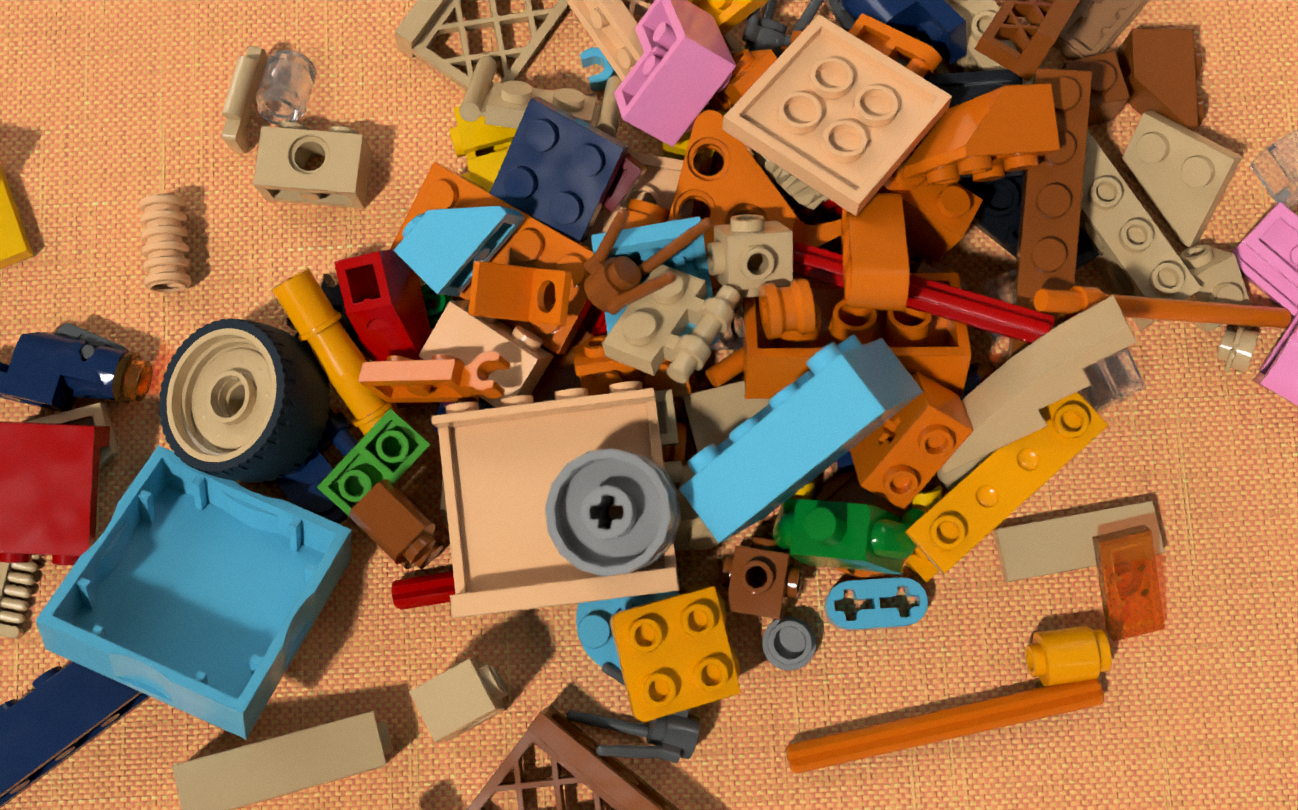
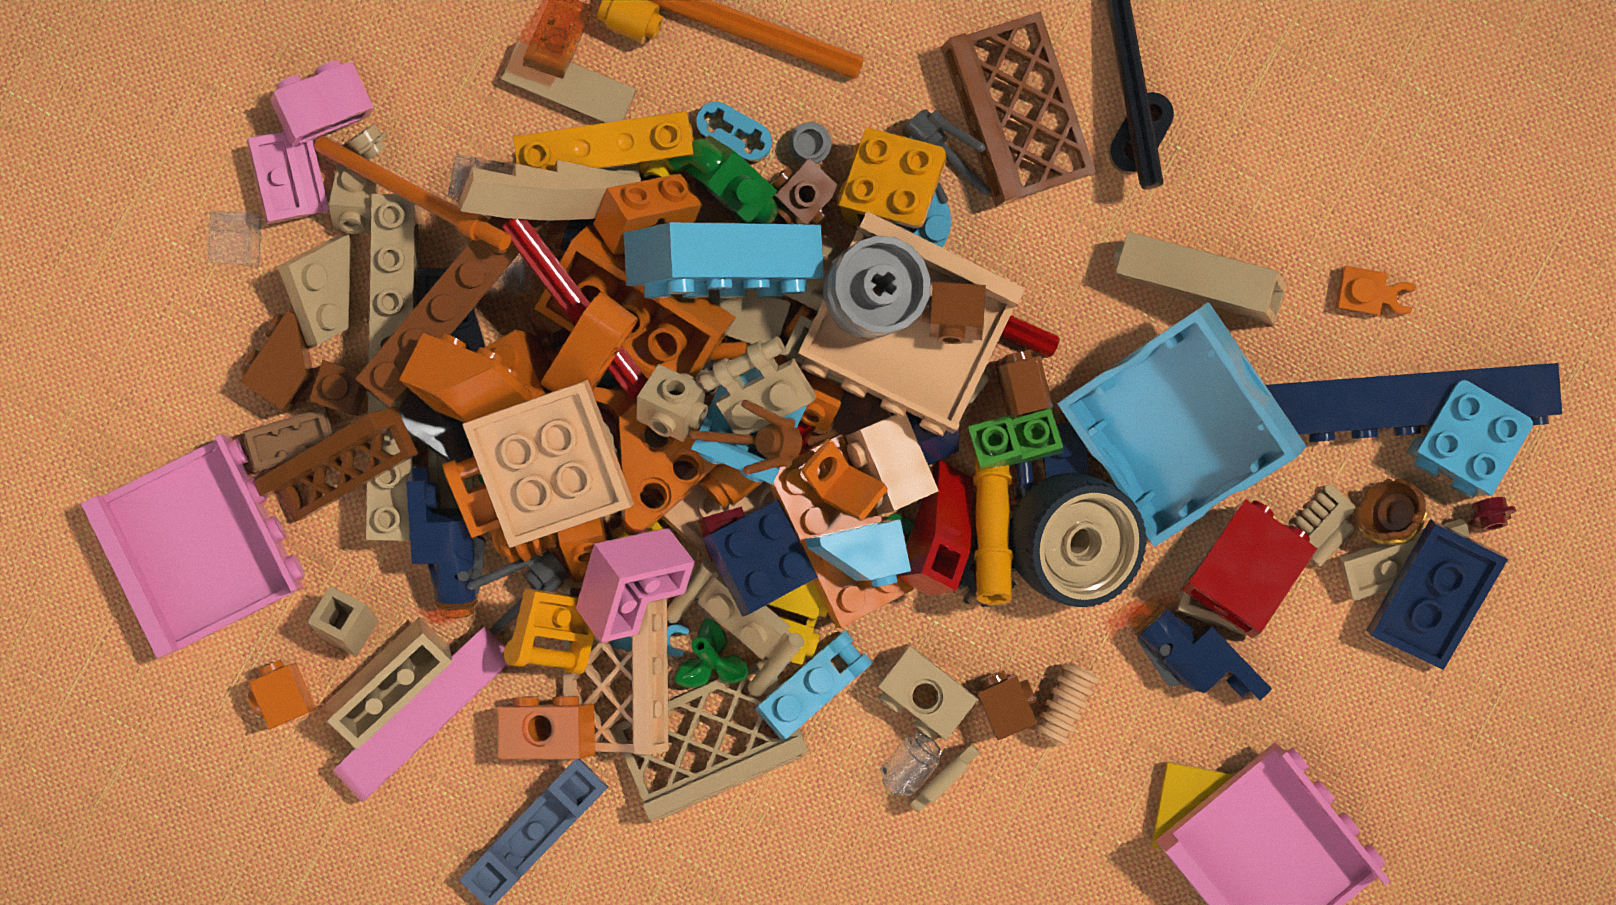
camera: 155 degrees left, 10 degrees up
orange plate [358,351,510,403] -> none
tan brick [409,658,509,742] -> none
orange wheel [759,278,815,340] -> none
none -> green plant [675,616,749,688]
none -> medium azure plate [755,630,873,741]
none -> dark orange brick [921,282,986,344]
none -> dark orange brick [975,670,1038,741]

